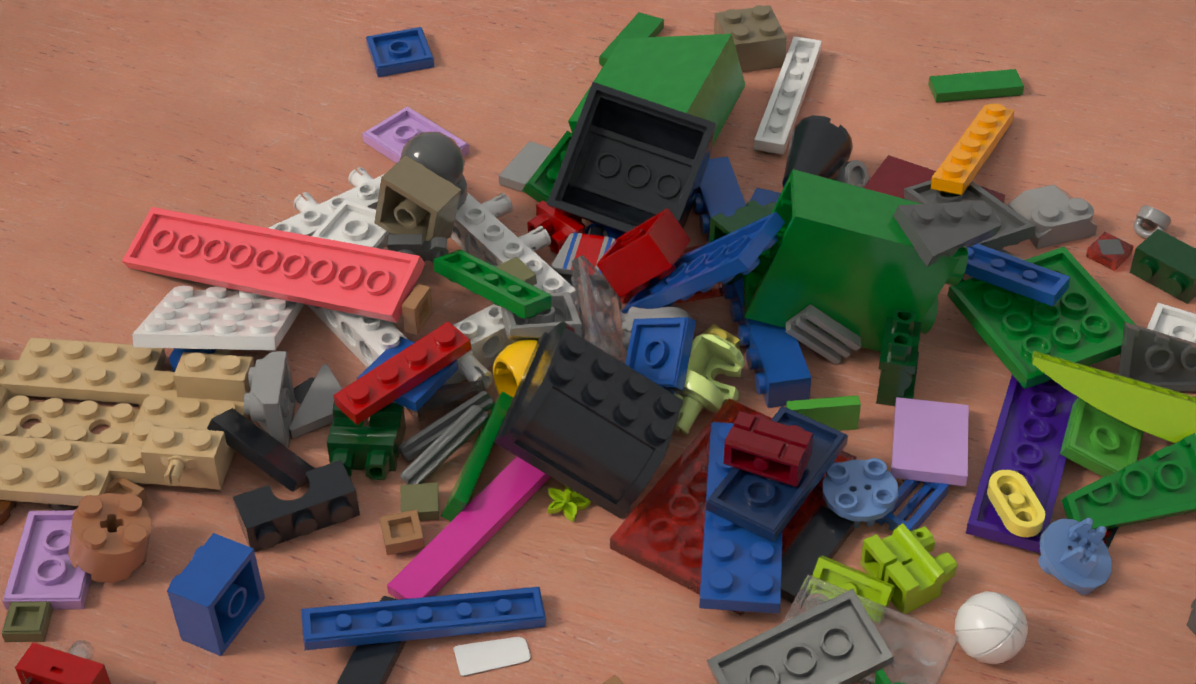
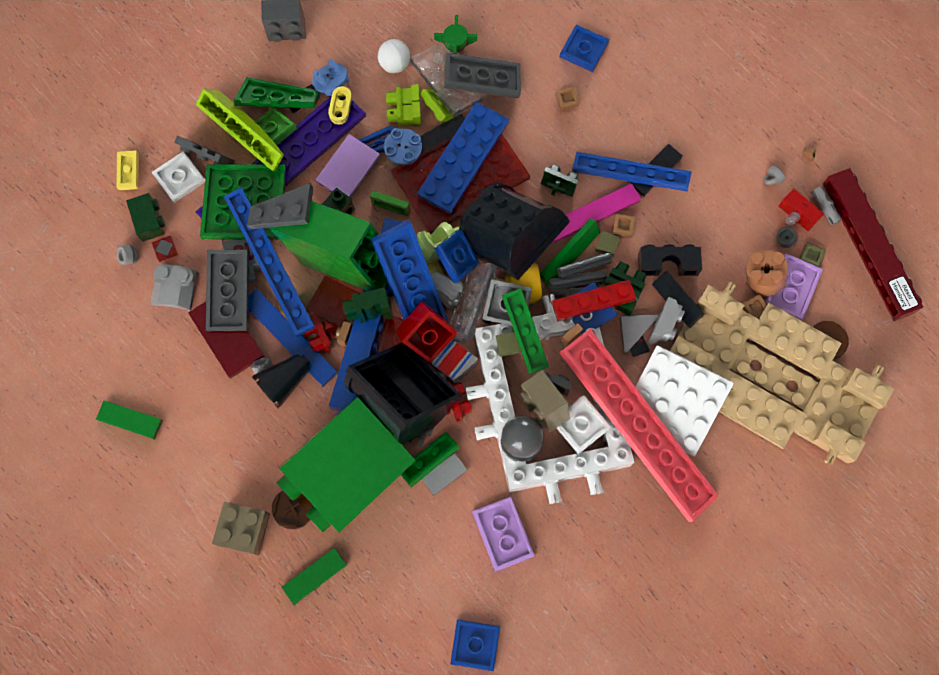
camera: 155 degrees left, 30 degrees up
blue brick [167,533,265,656] -> none
white sticker [453,637,530,676] -> none
dark blue tile [706,406,848,543] -> none
dark red brick [723,411,814,487] -> none
white plate [754,36,822,155] -> none
light orange plate [931,104,1014,195] -> none
none -> dark green hips [540,165,578,197]
none -> dark grey tile [776,227,798,248]

